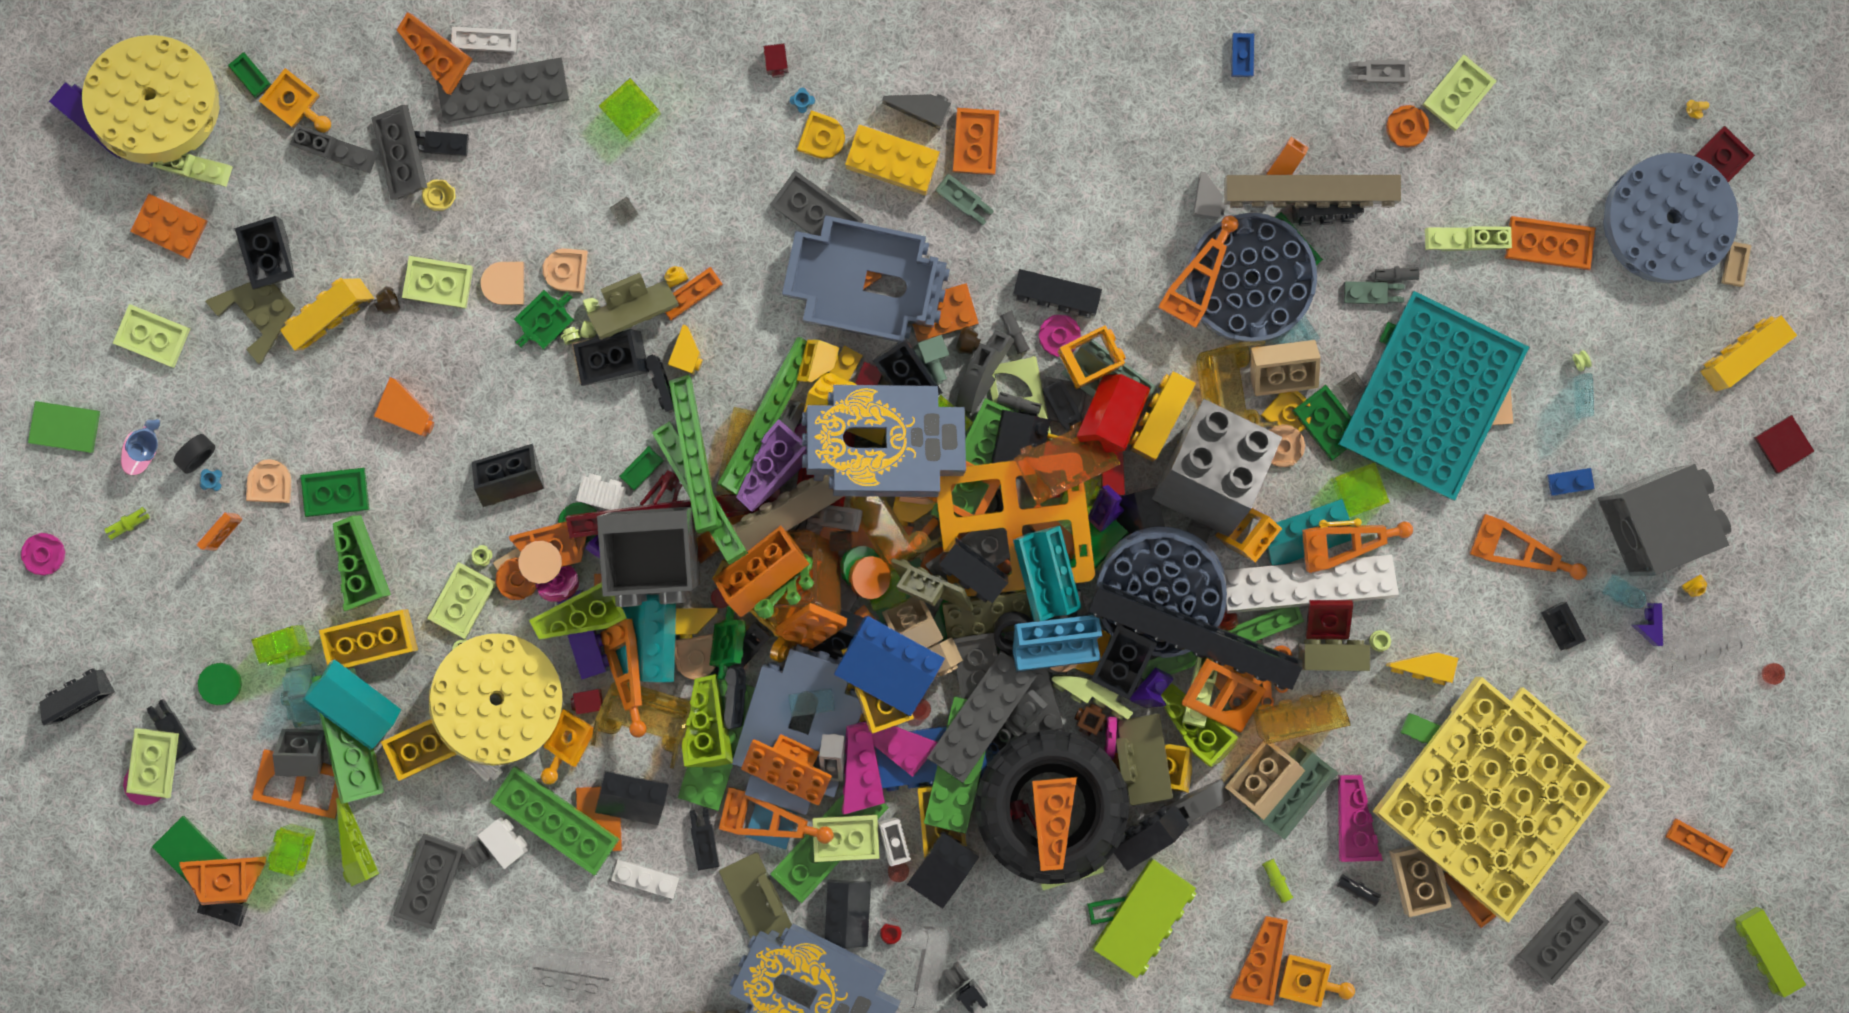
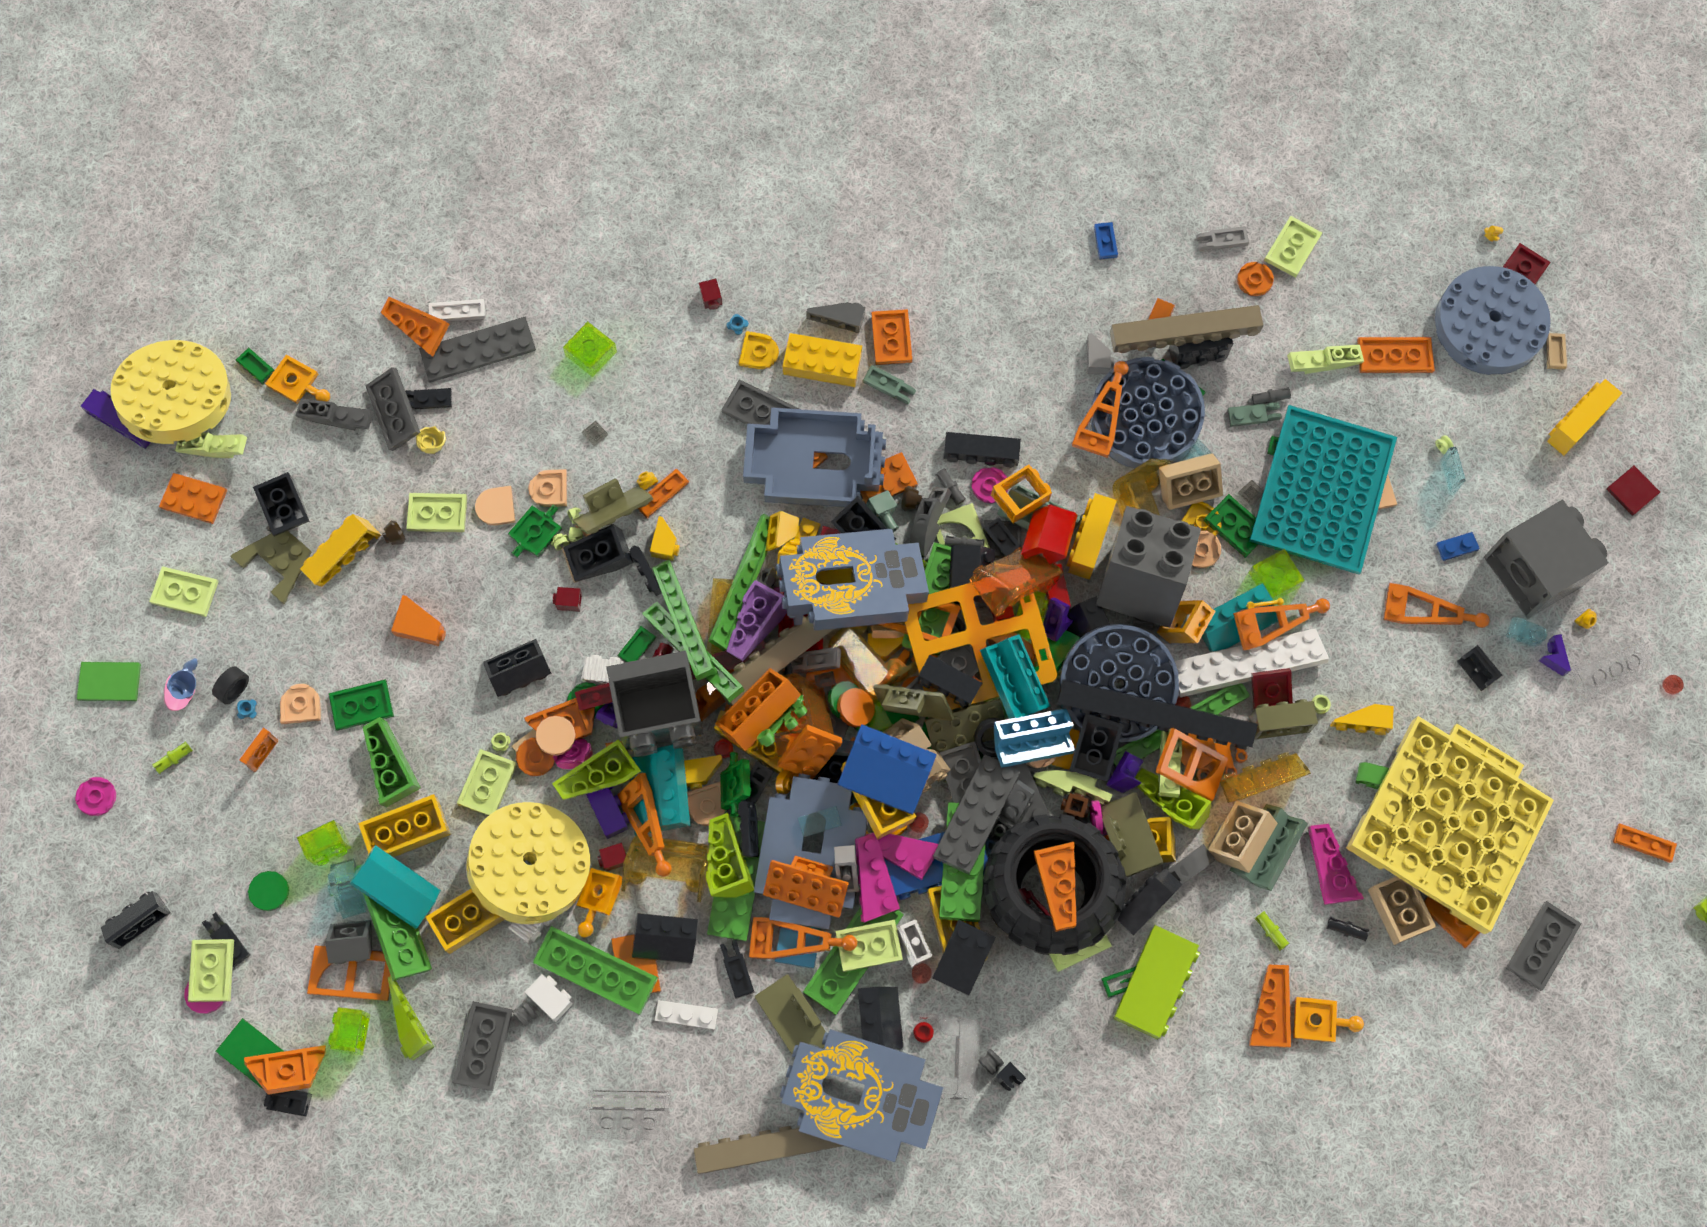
camera: 10 degrees left, 15 degrees down
none -> dark red brick [553,587,582,612]

